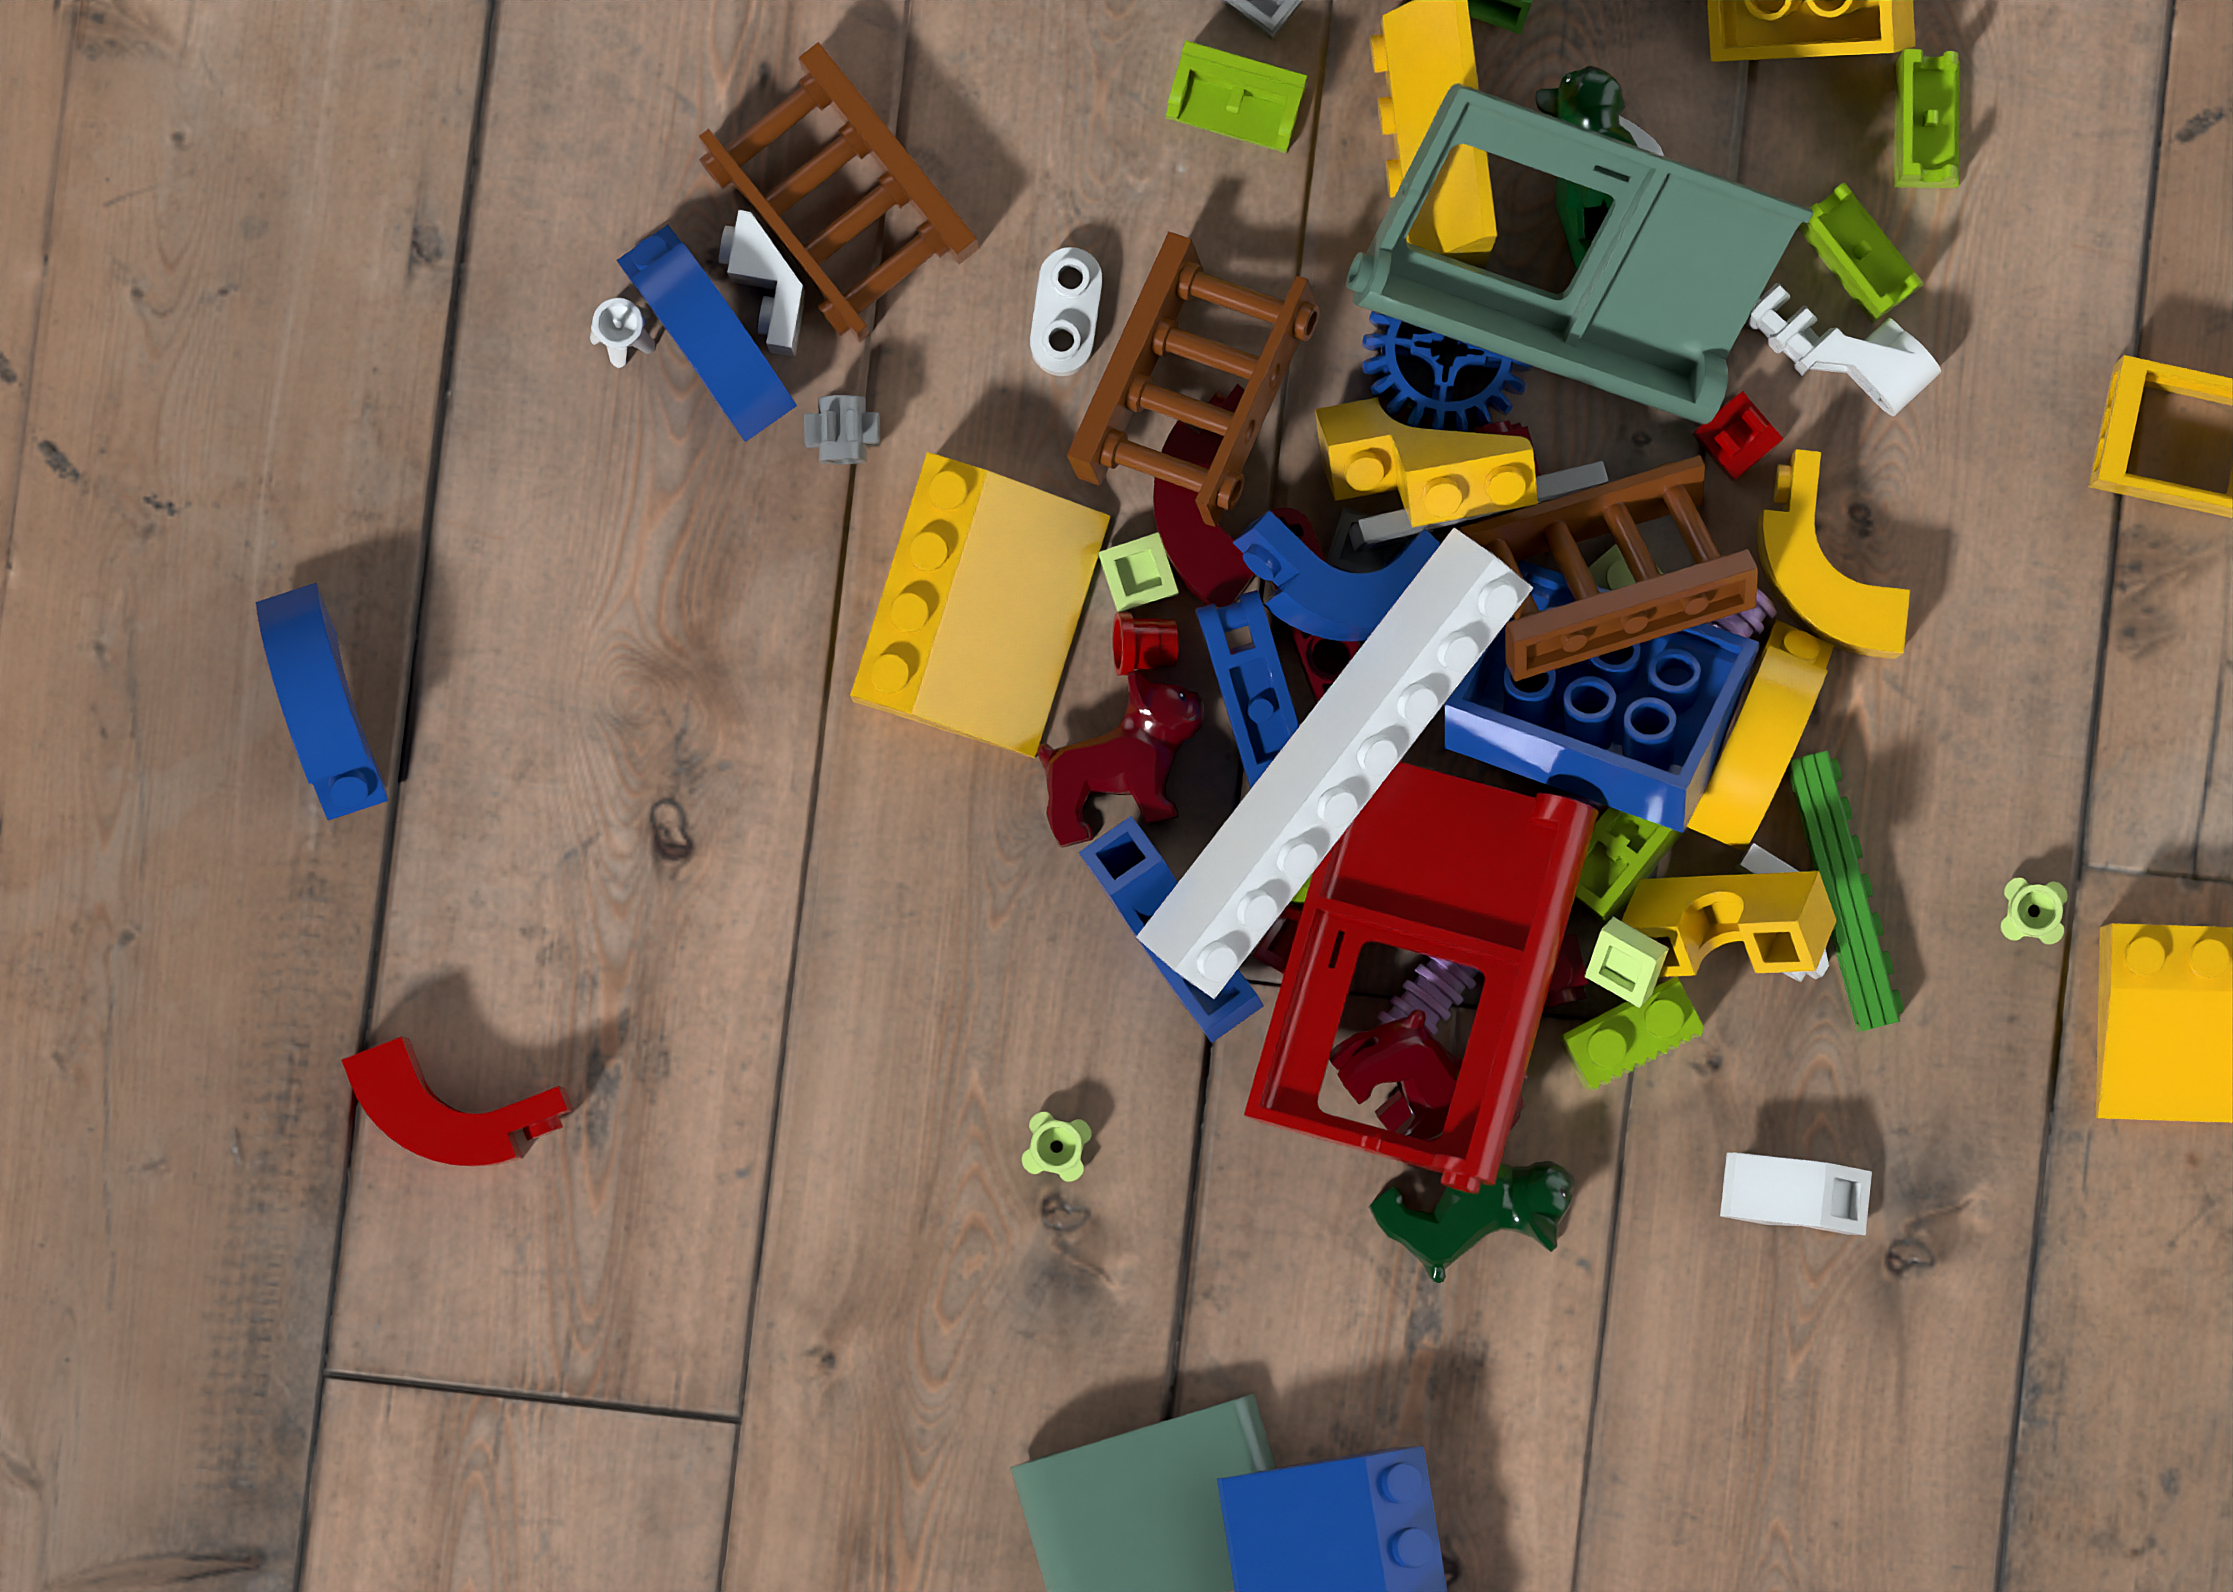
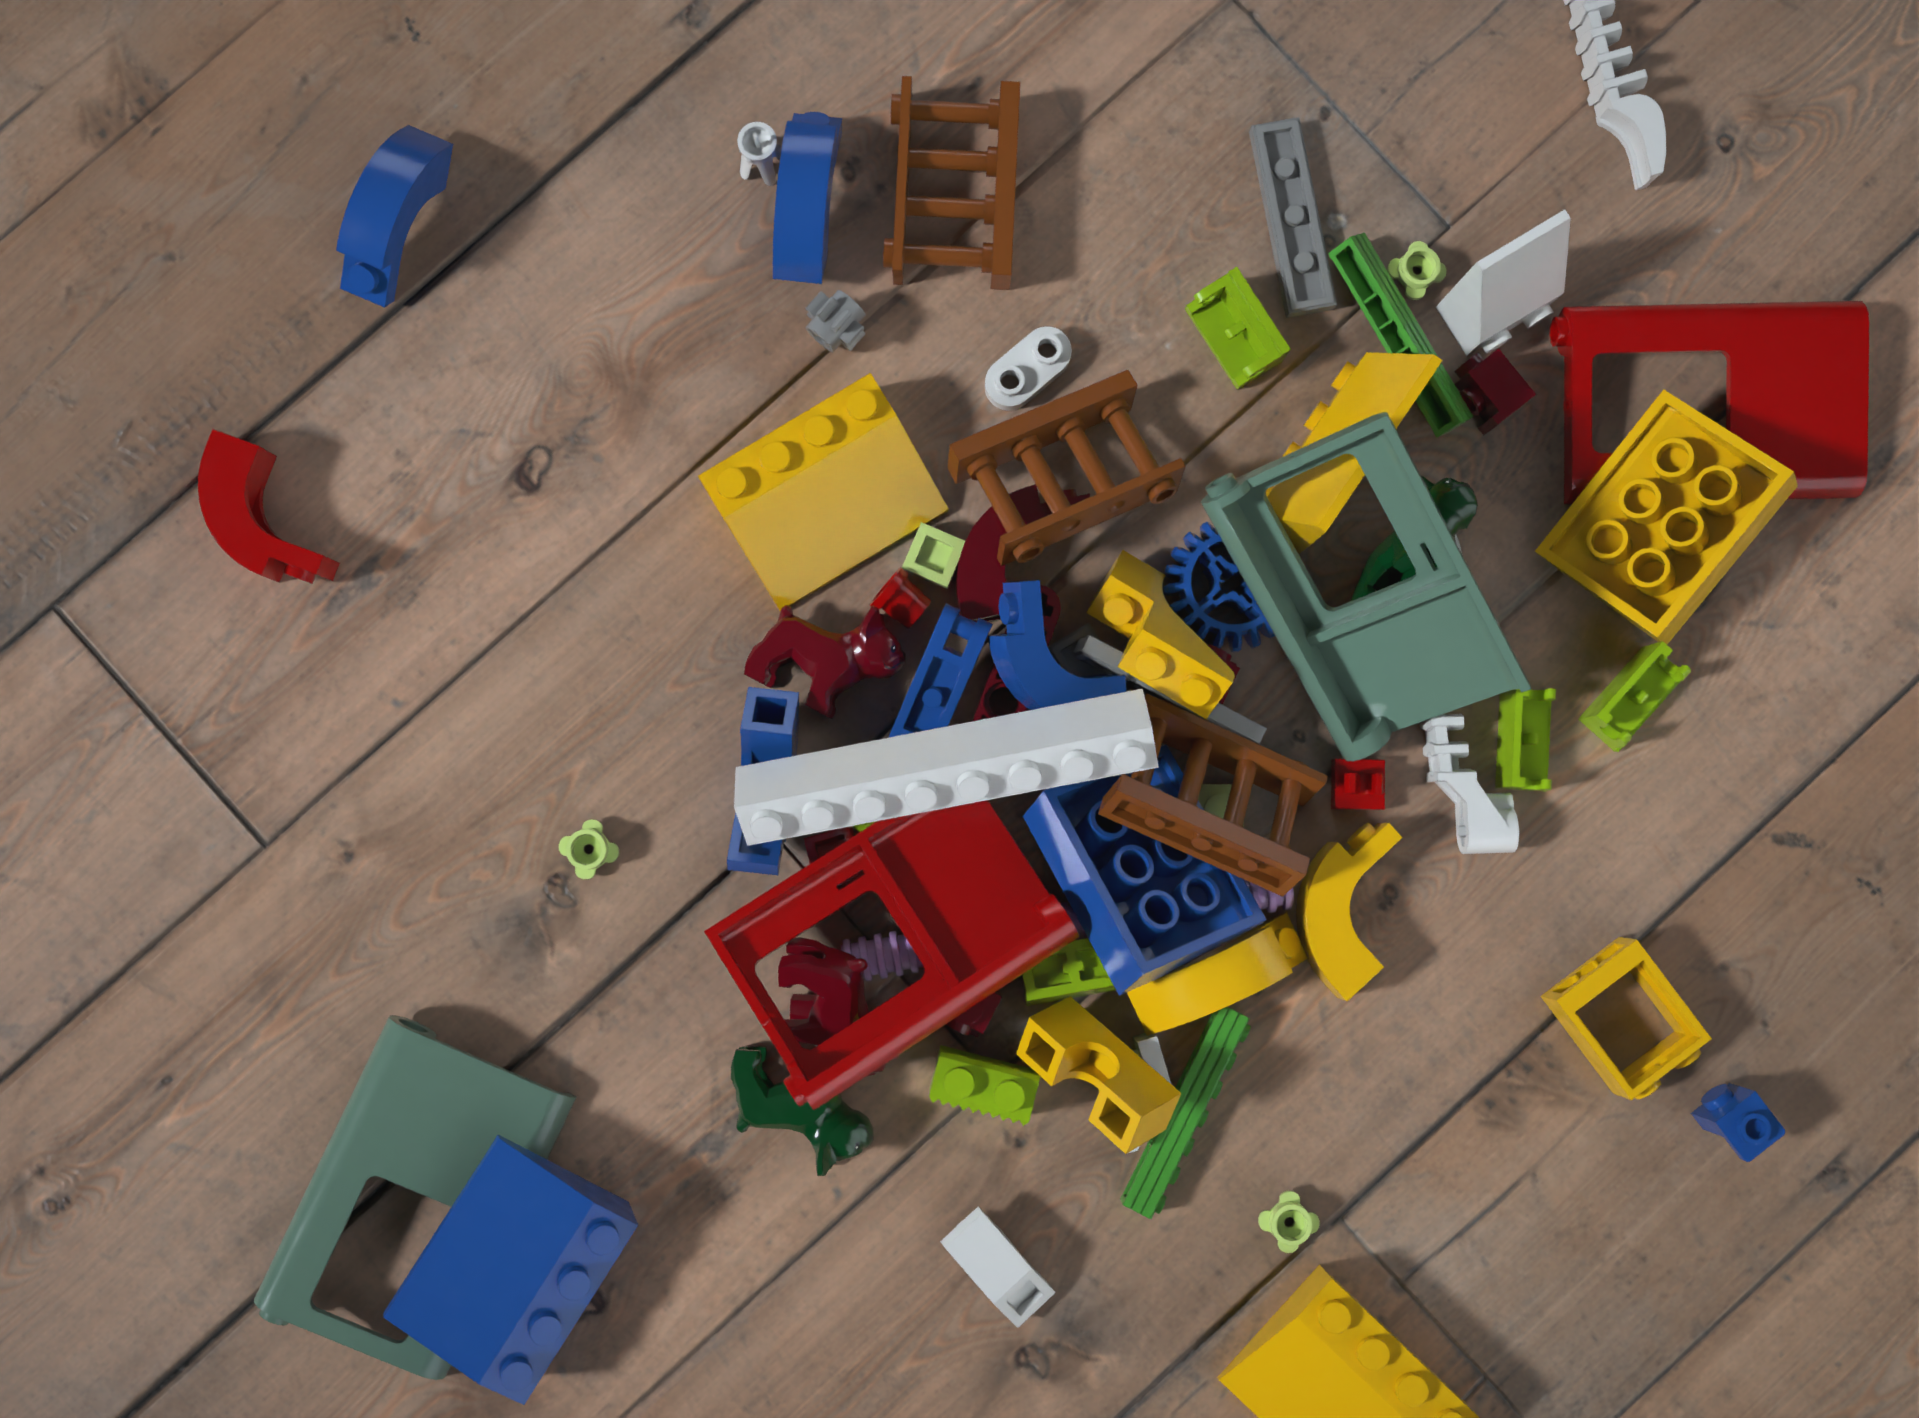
camera: 30 degrees right, 0 degrees up
white slope [719,210,806,357] -> none
yellowish green plate [1585,917,1669,1008] -> none

